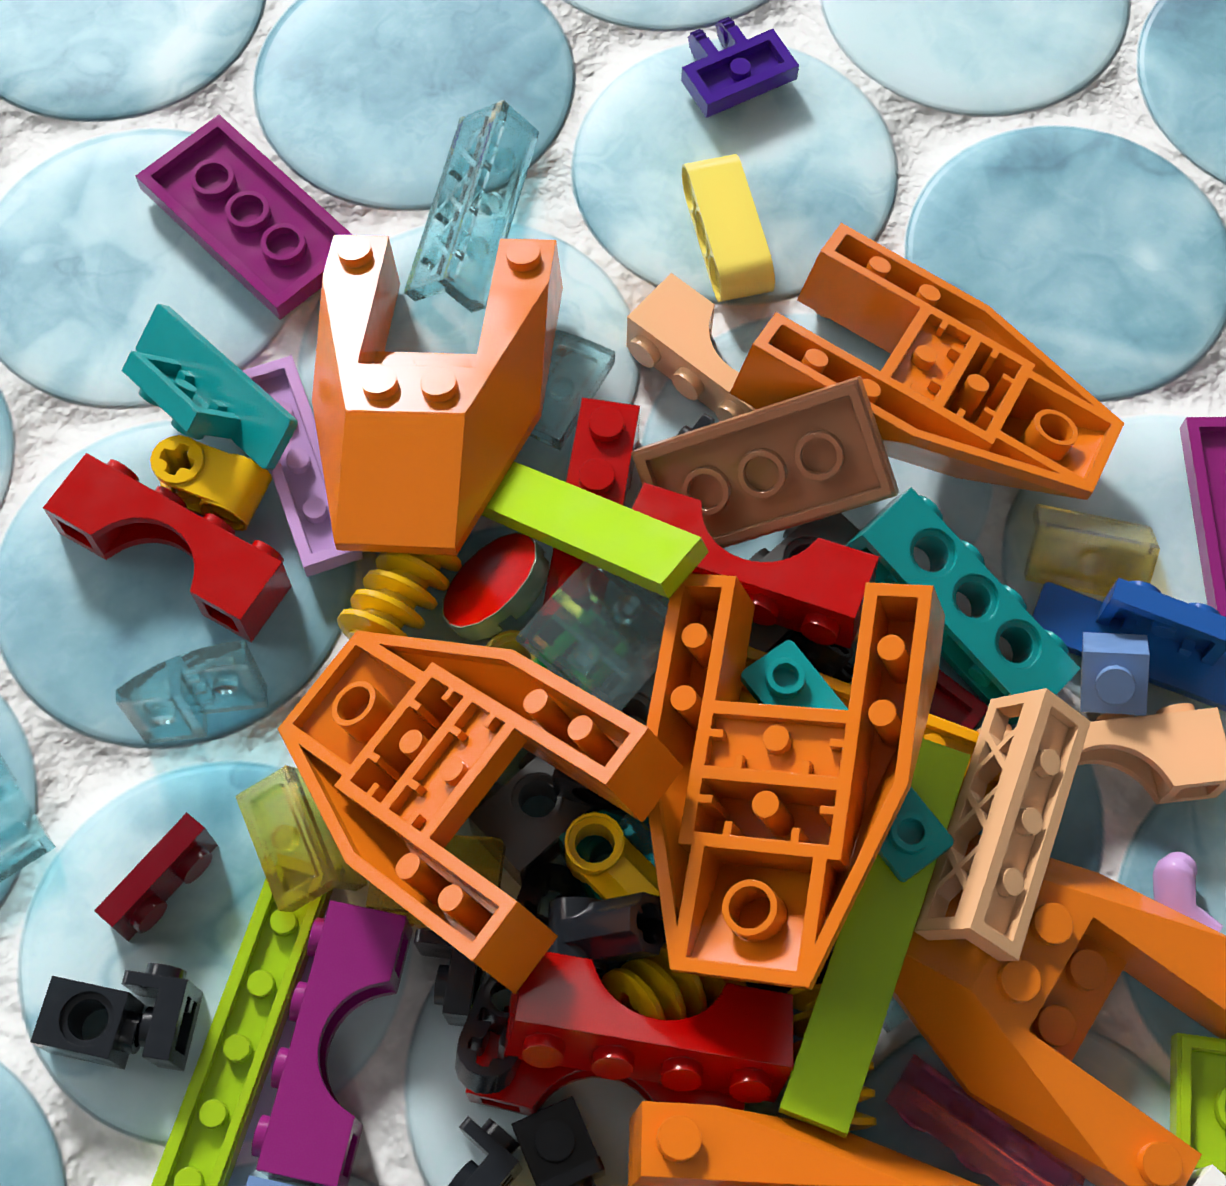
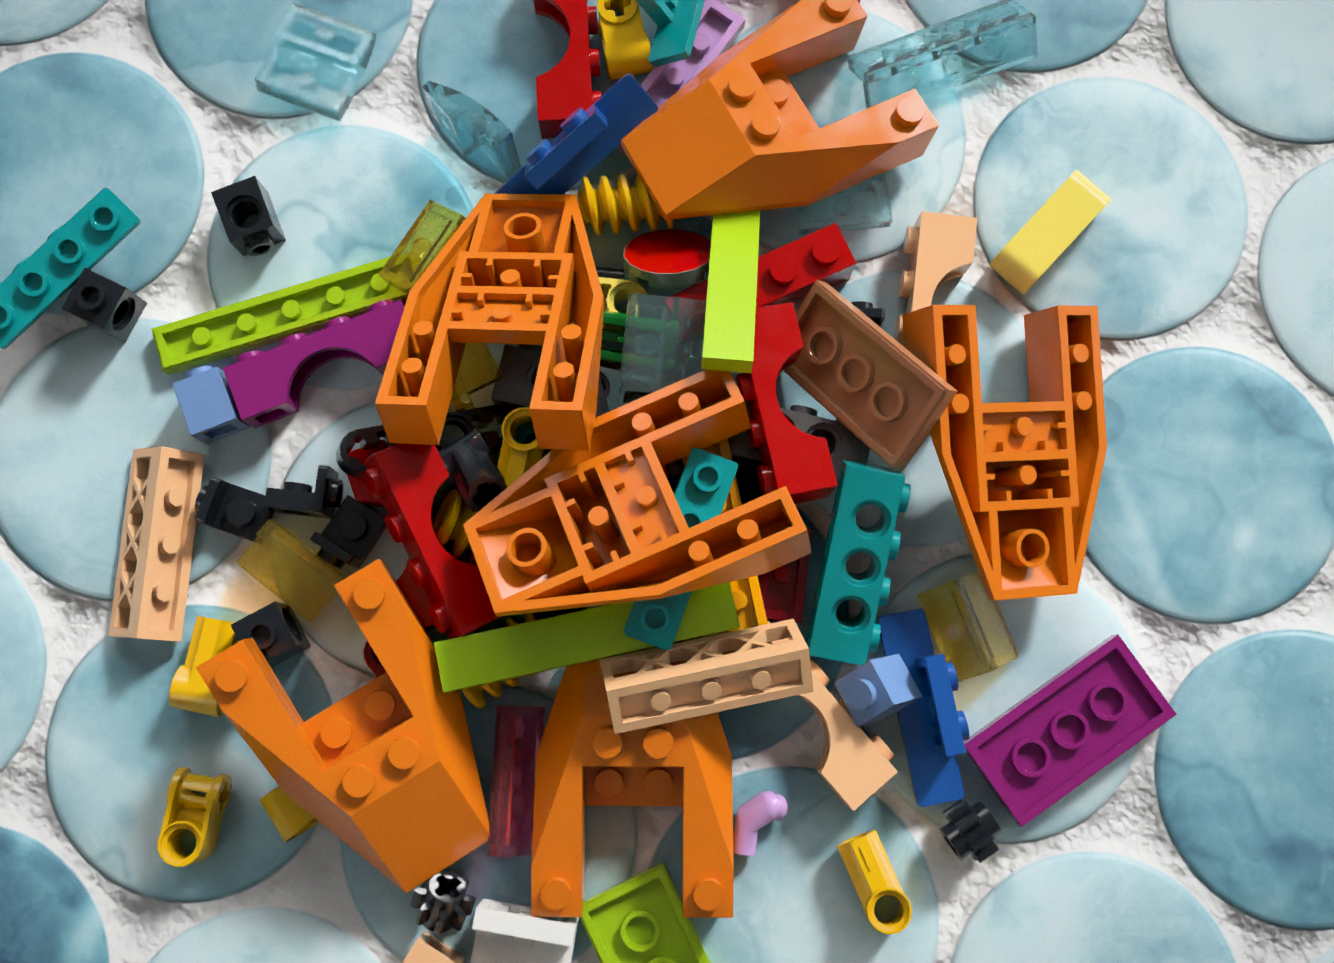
camera: 55 degrees right, 15 degrees up
dark red plate [94,812,218,942] -> none
black bracket [121,963,203,1071] -> none
dark purple hinge [681,17,799,118] -> none
none -> blue bracket [494,73,658,195]

